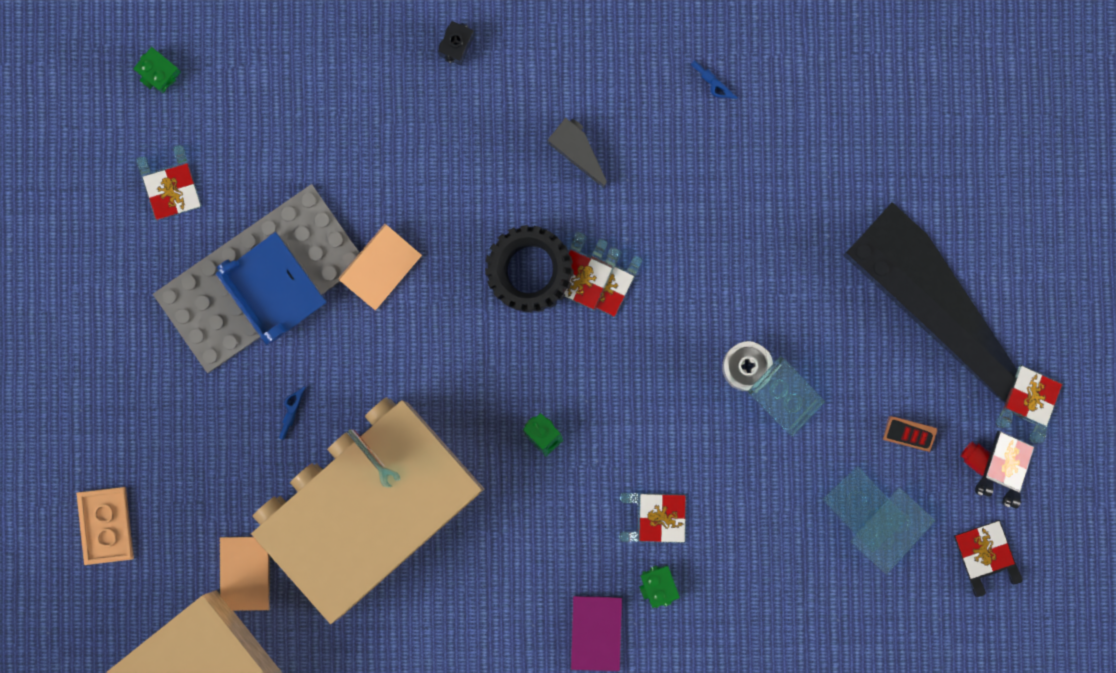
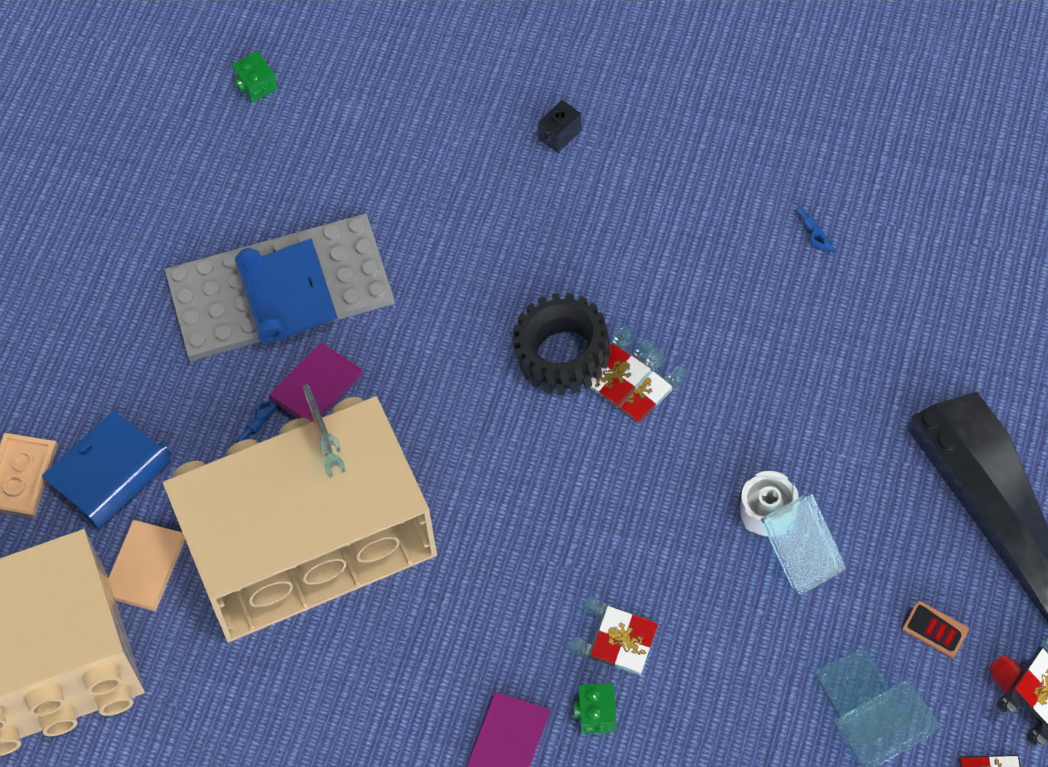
camera: 20 degrees right, 25 degrees down
flag [136,145,202,221] -> none
light nougat tile [338,224,422,310] -> none
green head [523,413,563,457] -> none
dark grey slope [547,118,607,188] -> none
none -> blue door [42,410,171,529]
none -> magenta tile [269,342,363,422]

